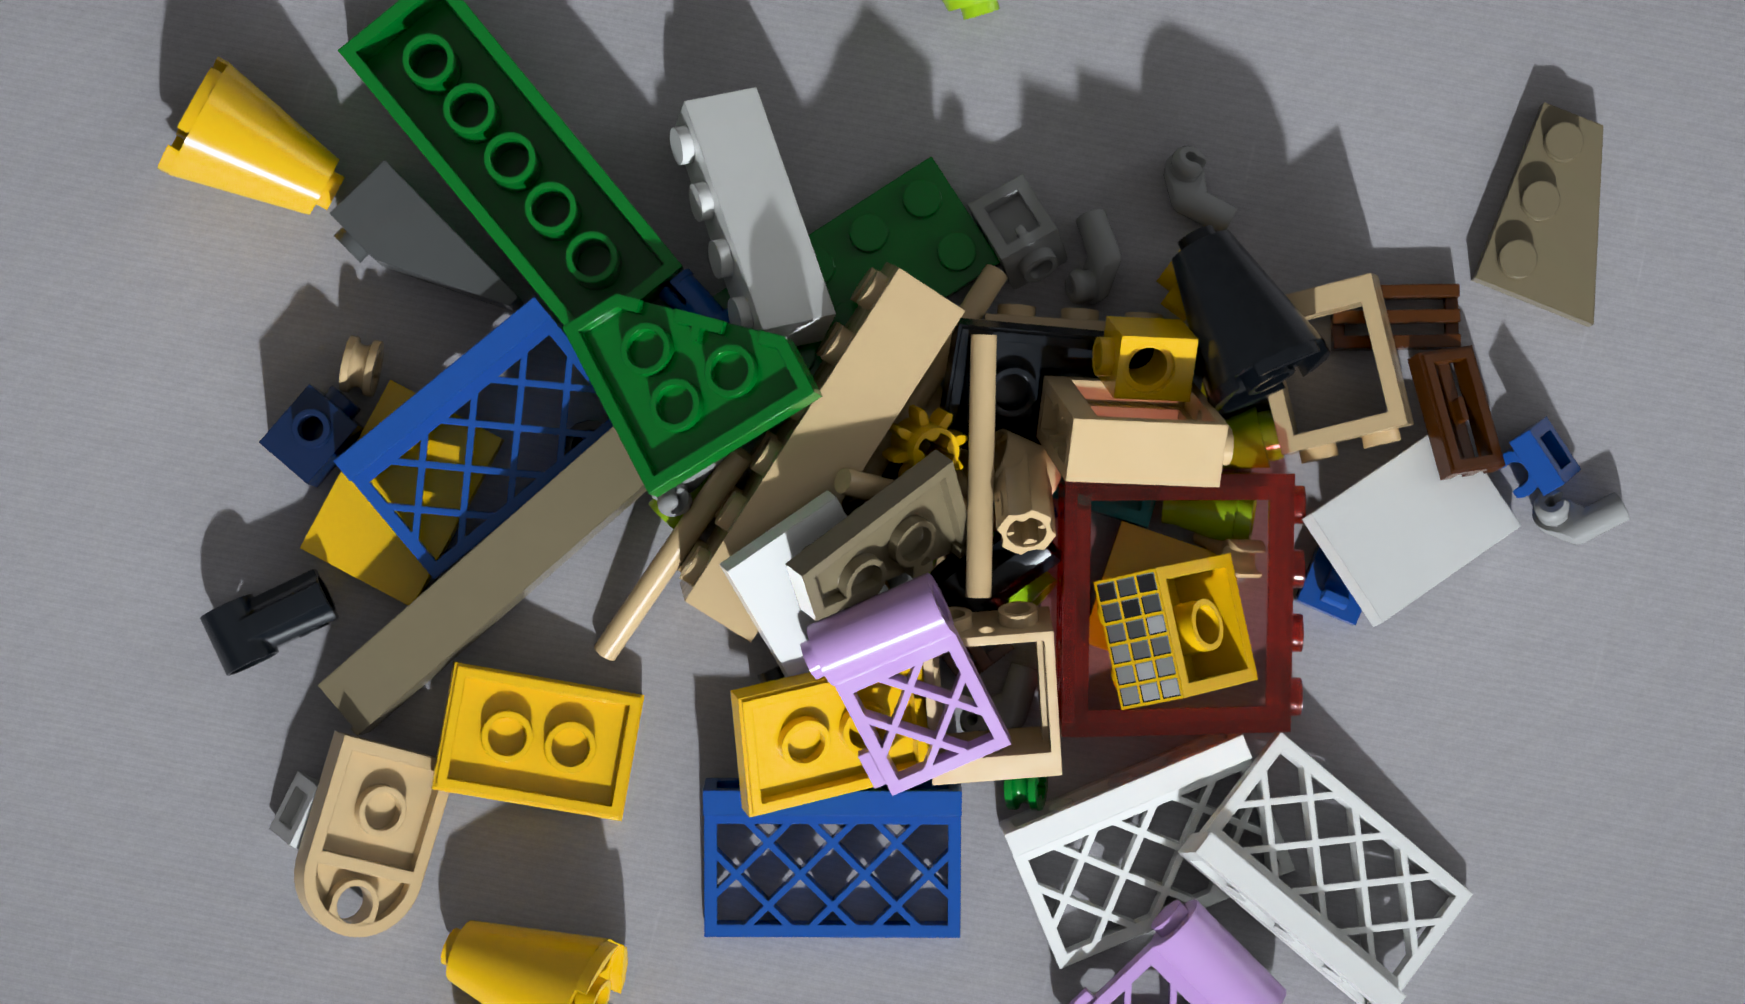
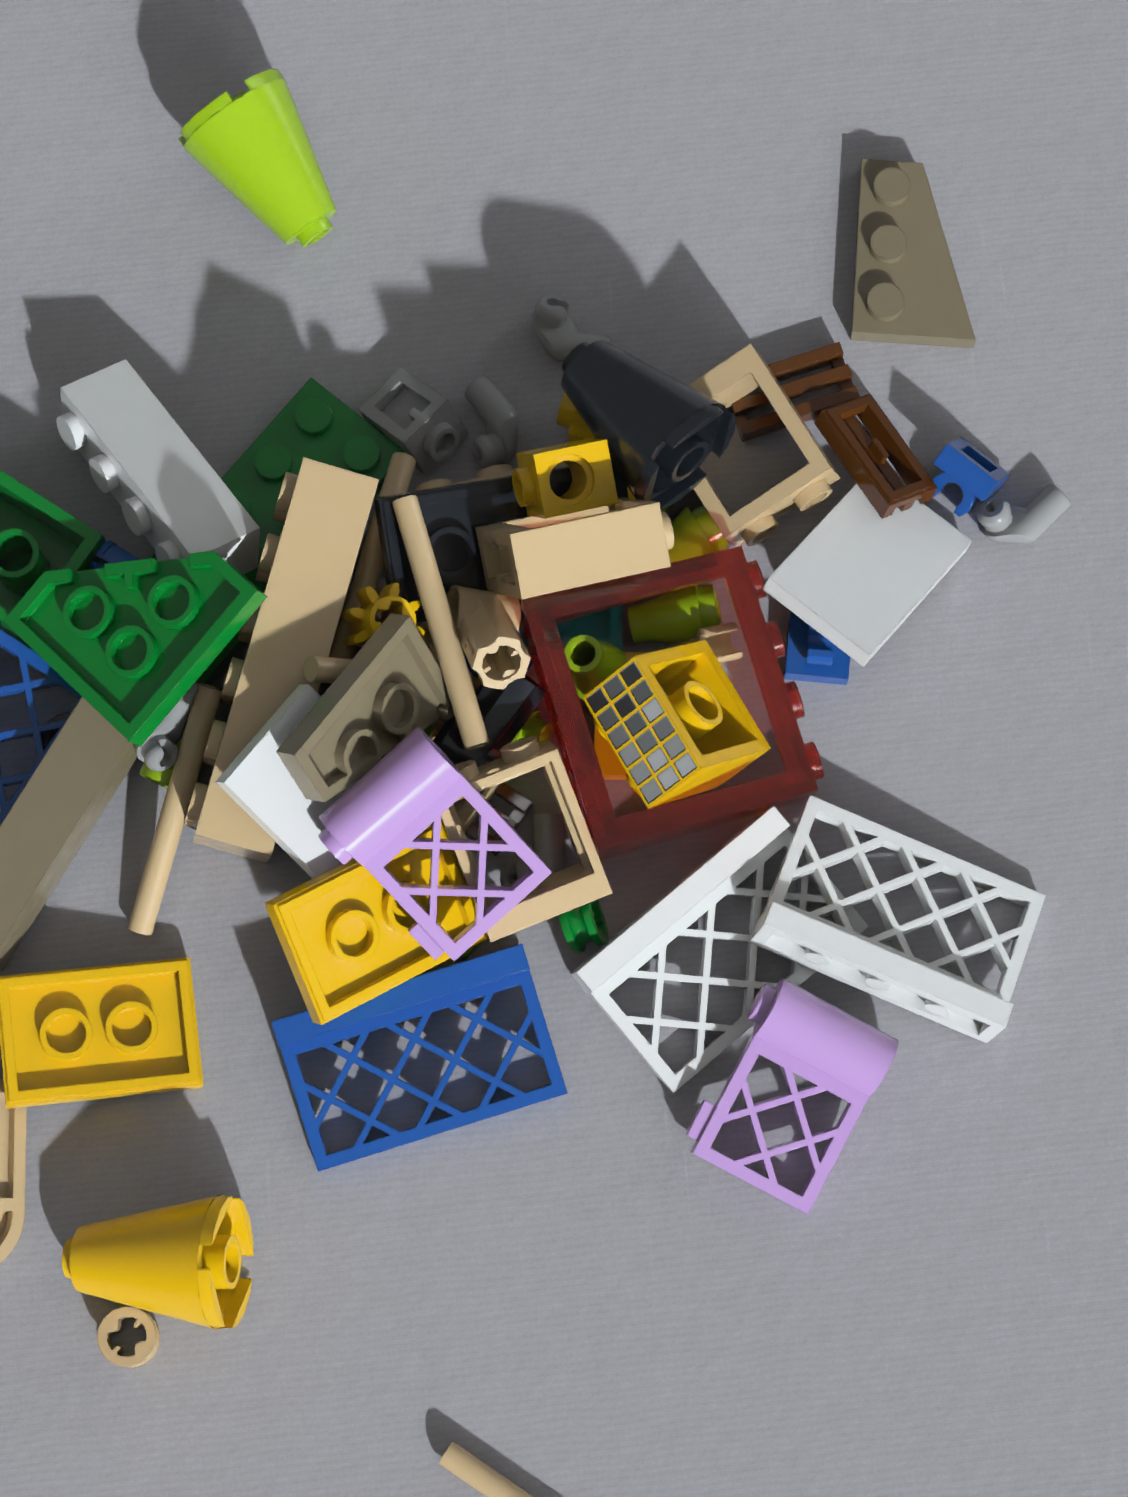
camera: 15 degrees left, 10 degrees down
none -> lime cone [564,635,628,700]

